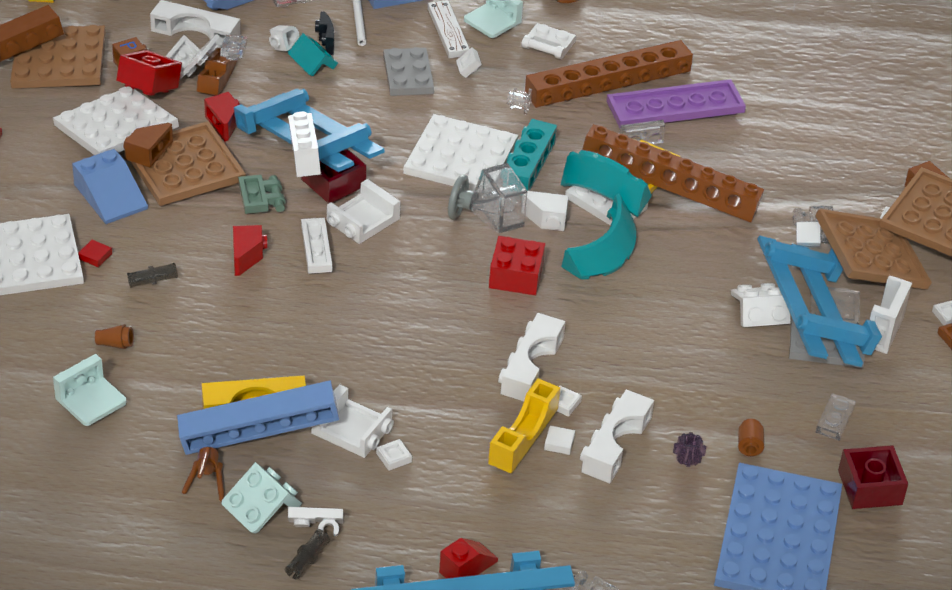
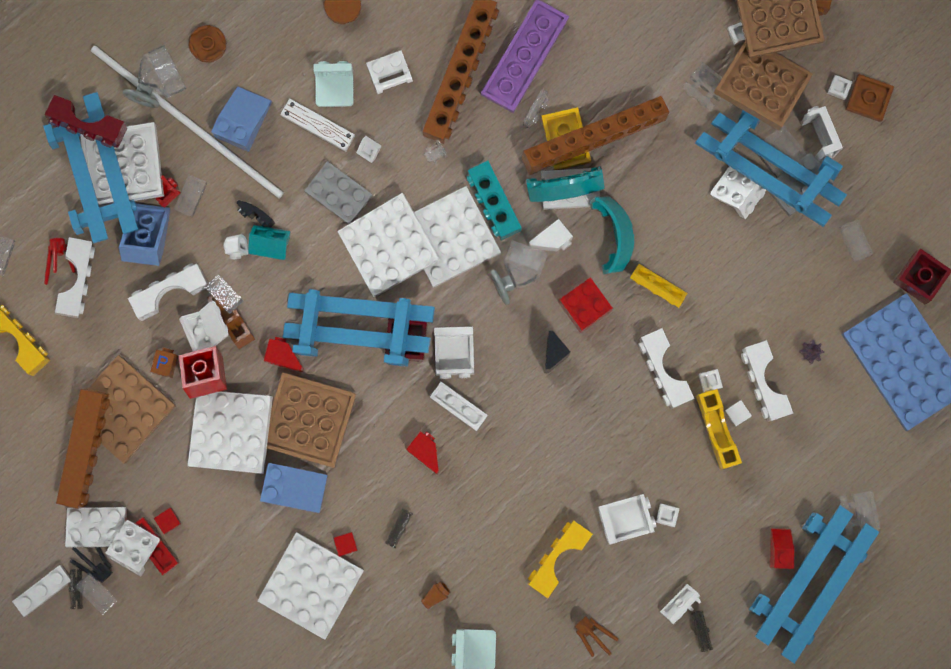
camera: 40 degrees left, 40 degrees up
dark orange slope [123,123,173,168] -> none
medium blue brick [177,380,339,455] -> none
light aqua bracket [222,462,302,534] -> none
sand green plate [238,175,286,214] -> none
white arch [288,112,321,177] -> none
dark orange brick [738,419,764,456] -> none
white tile [796,222,821,247] -> none
none -> white plate [338,193,440,297]
none -> black slope [544,330,571,373]
none -> yellow plate [630,264,688,308]

